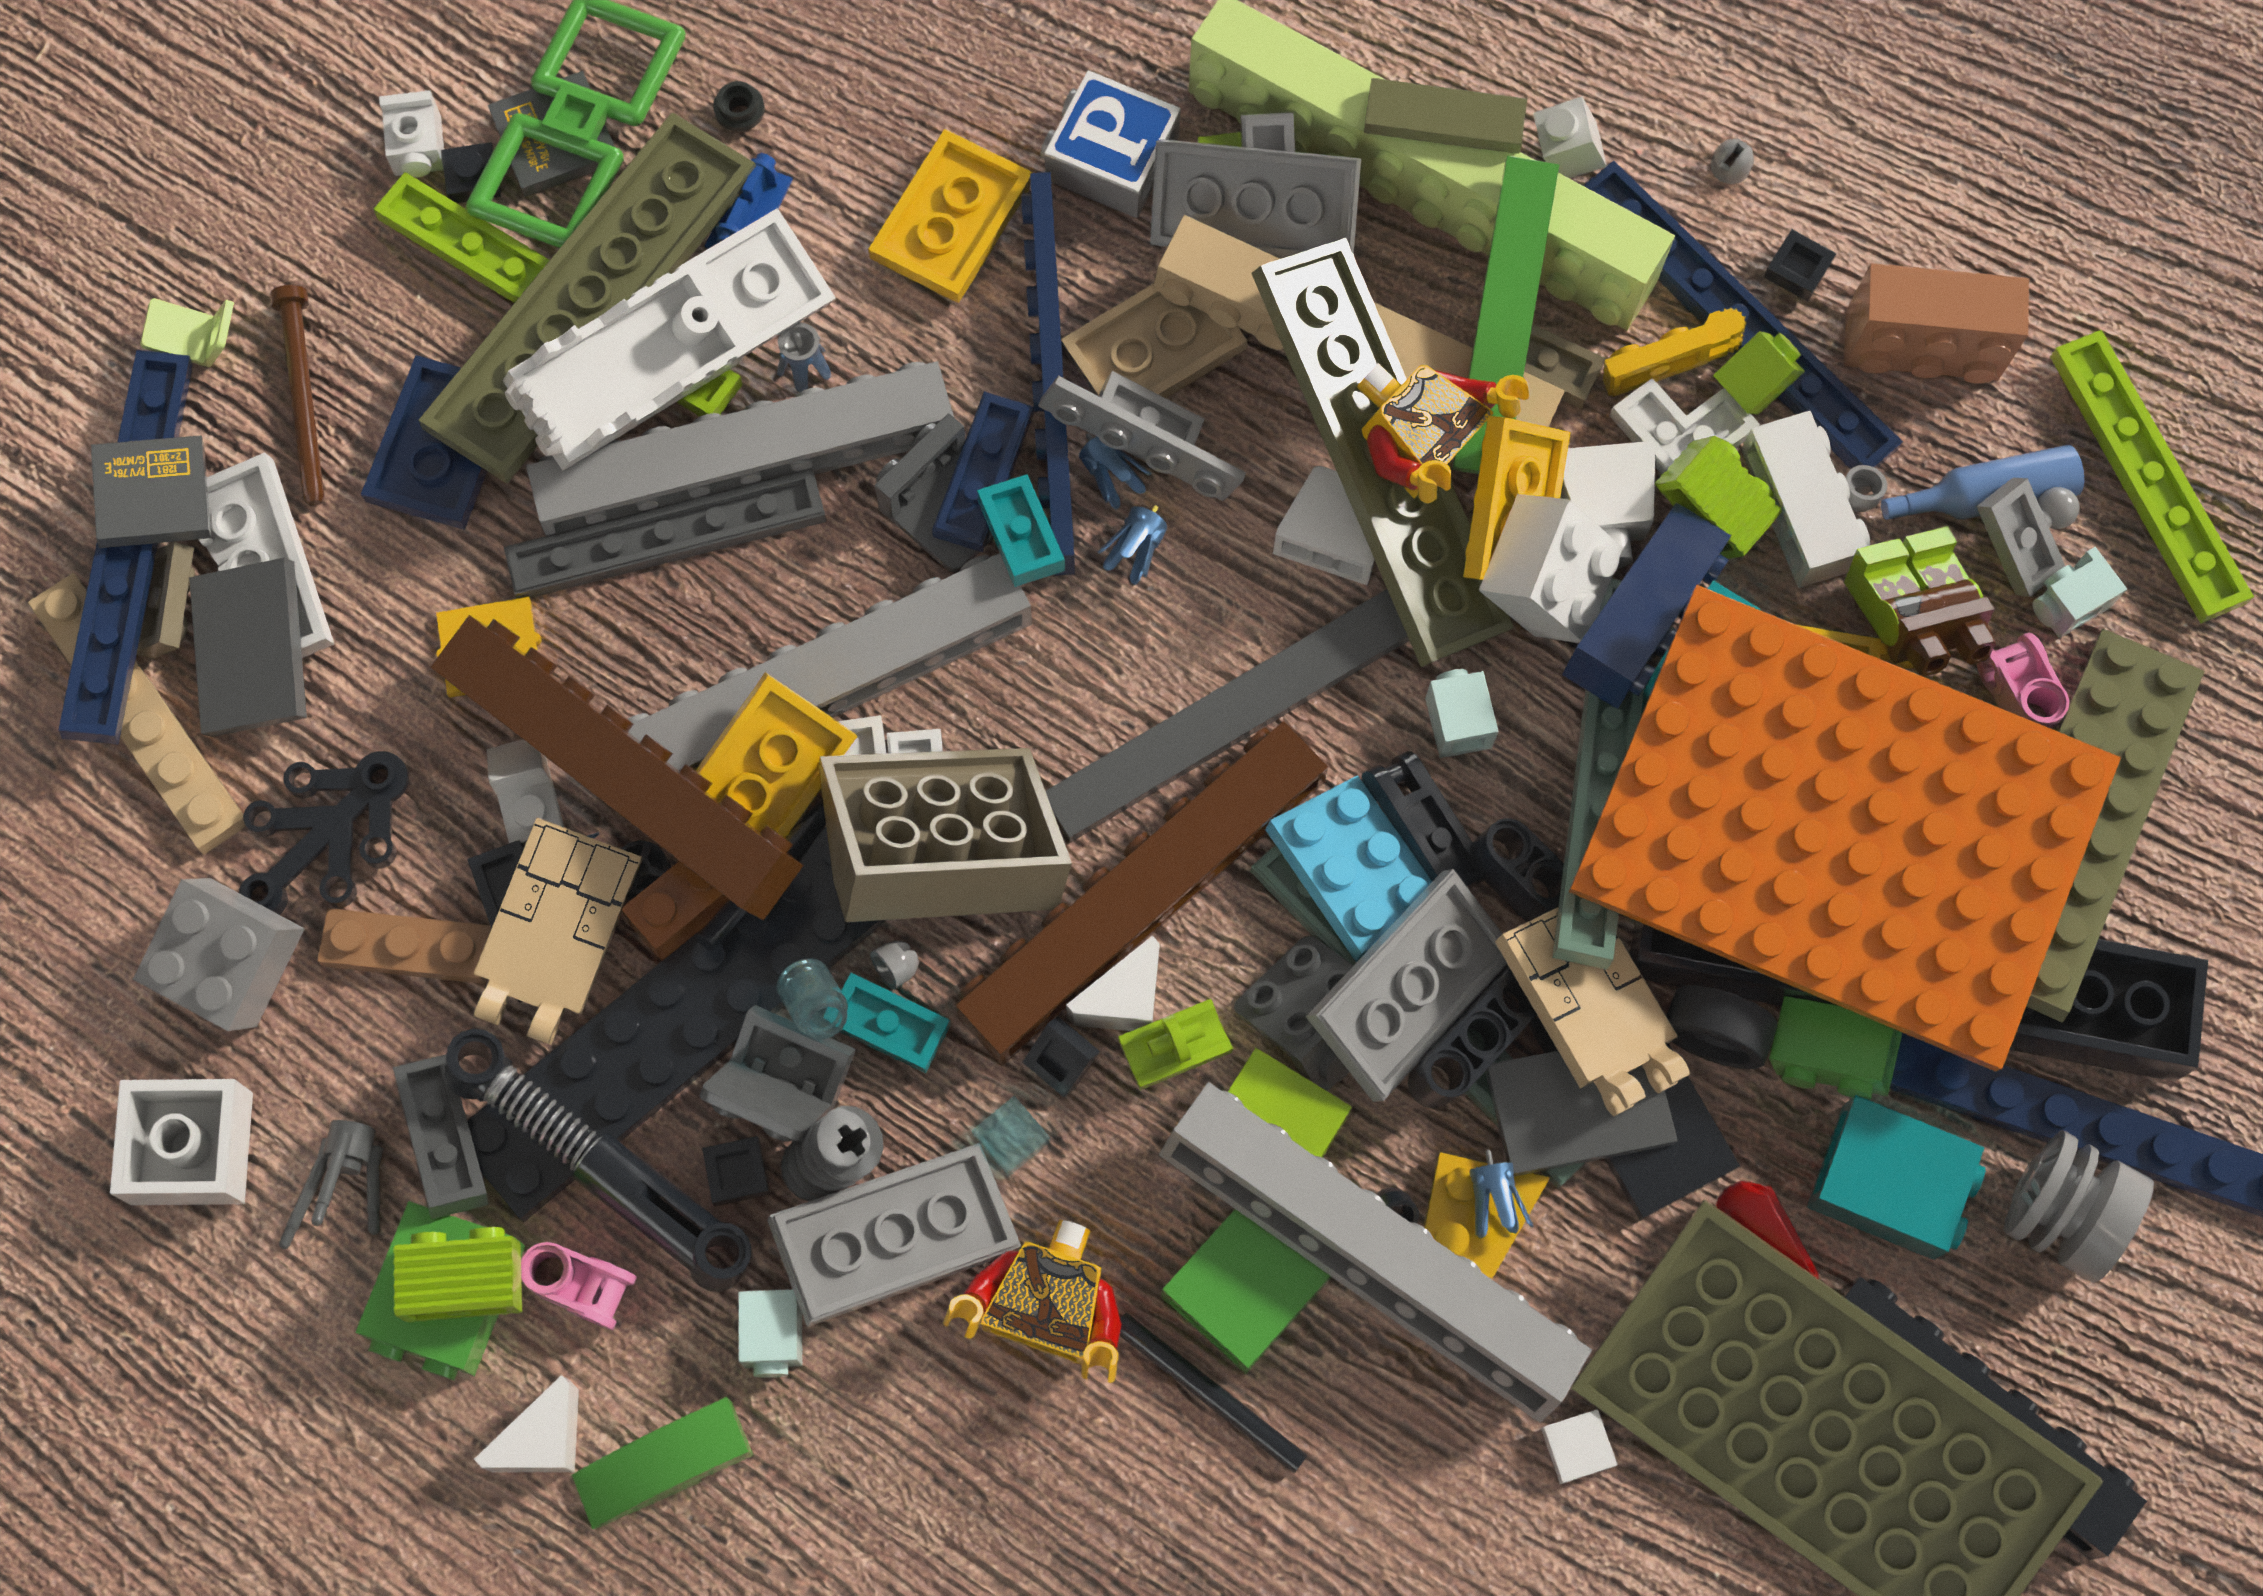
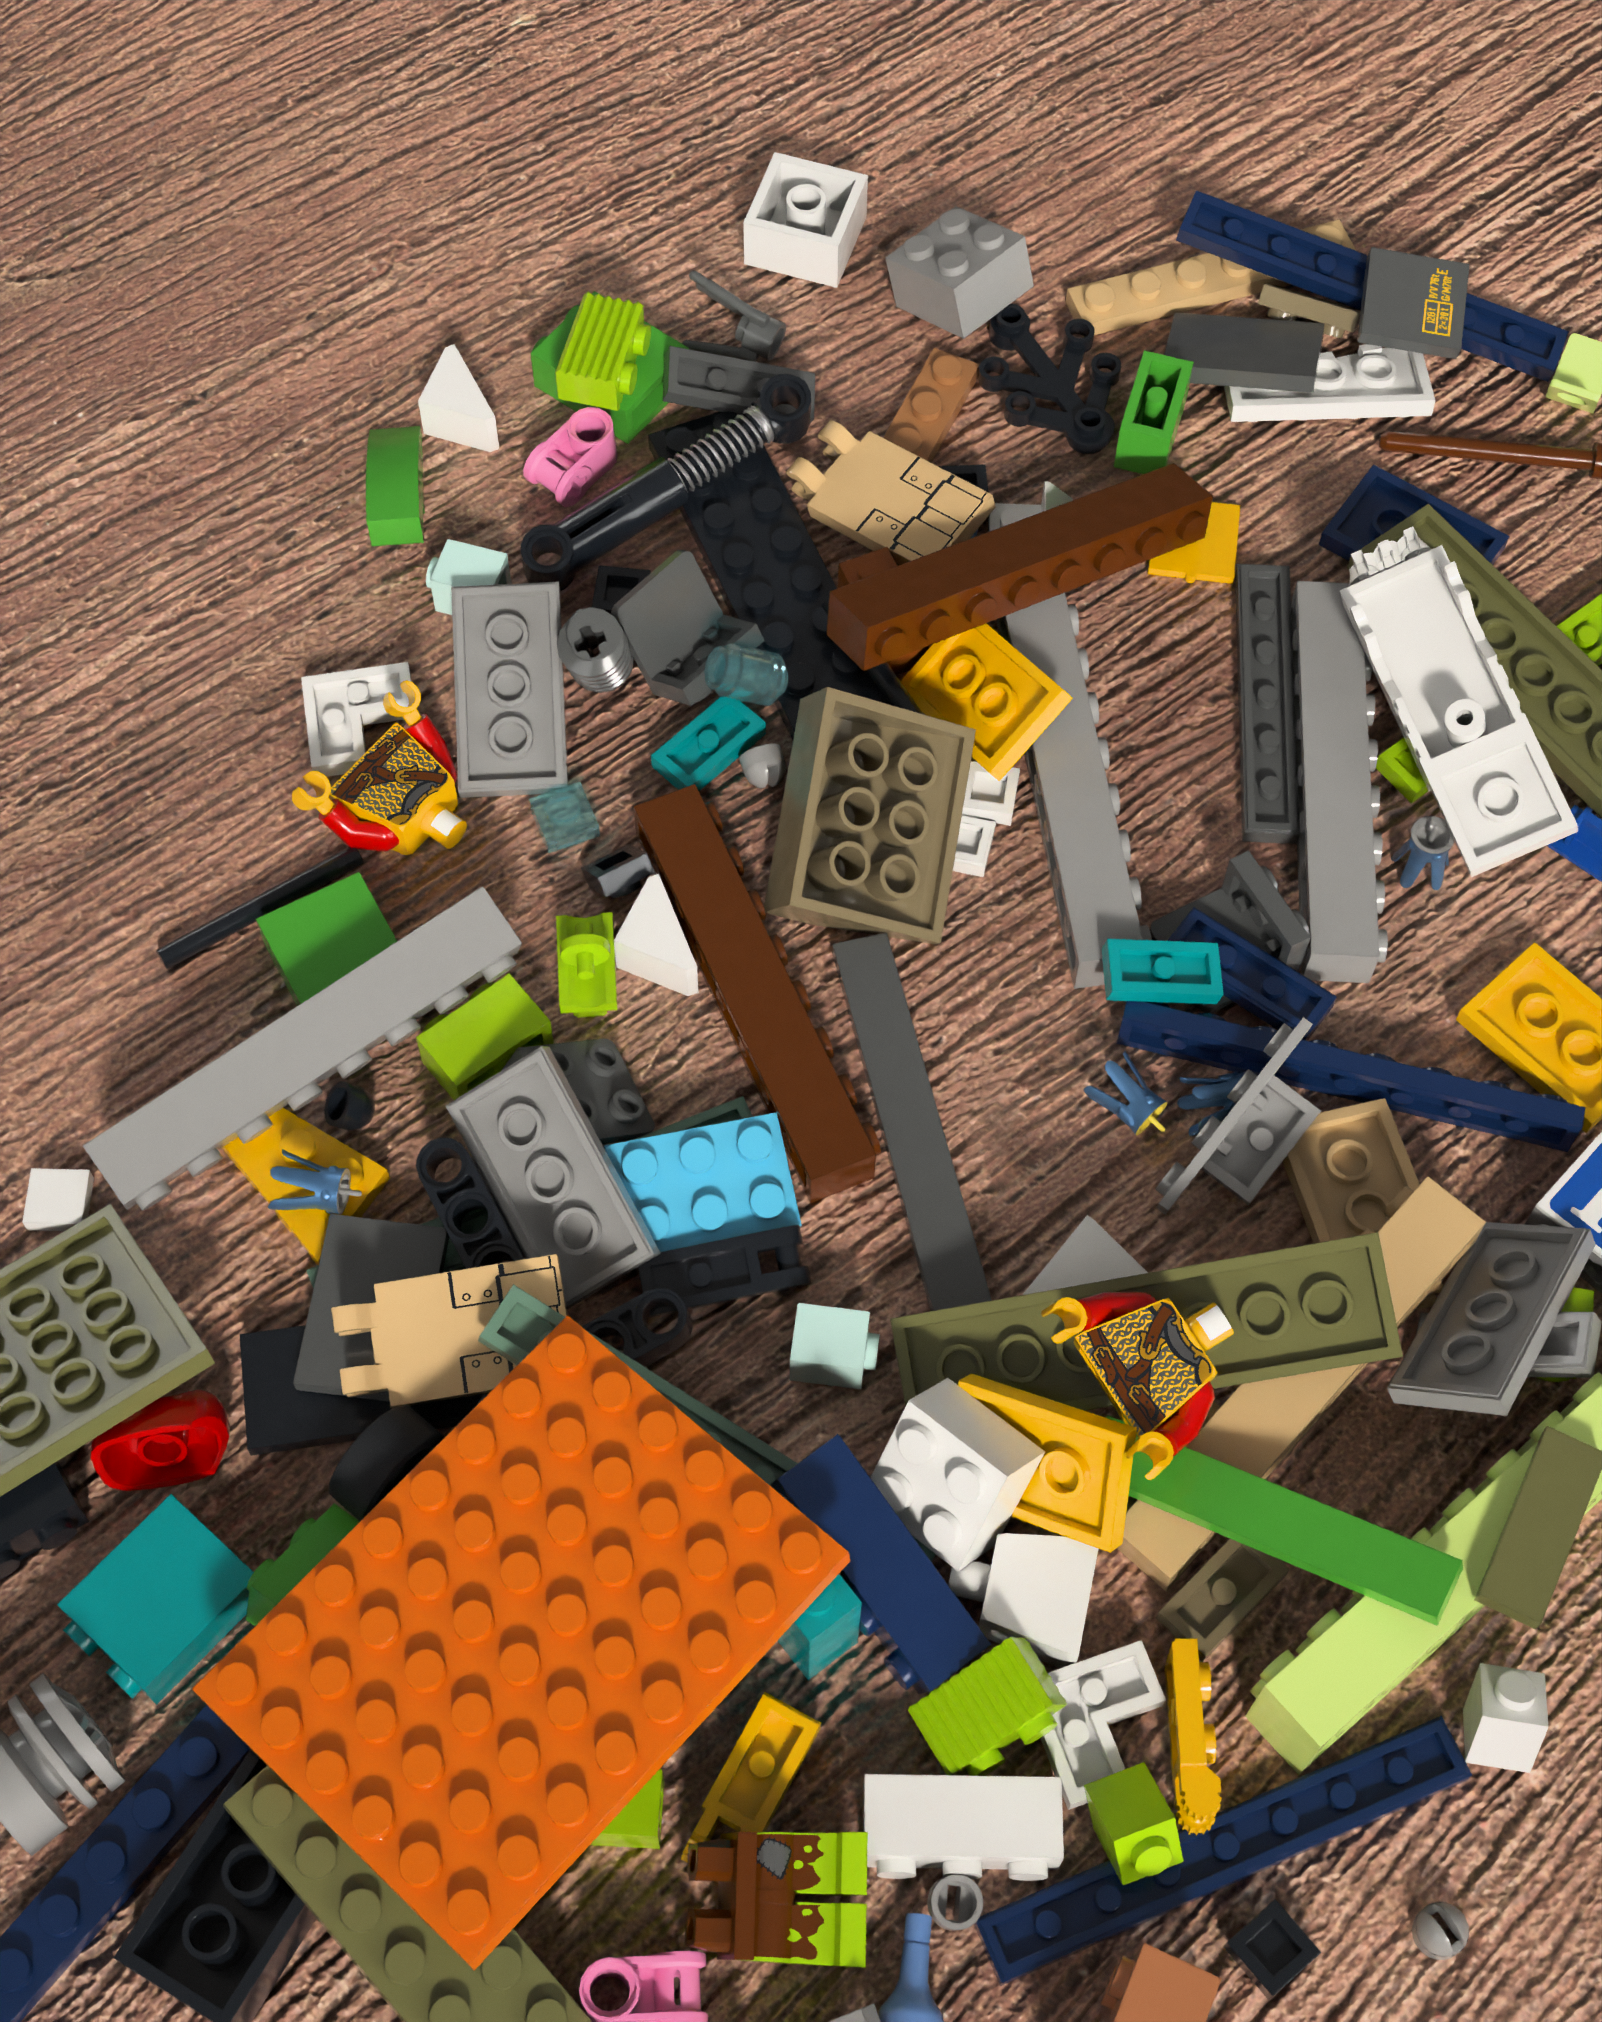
camera: 110 degrees right, 10 degrees down
none -> white plate [301,662,412,777]
none -> bright green brick [1114,350,1194,474]

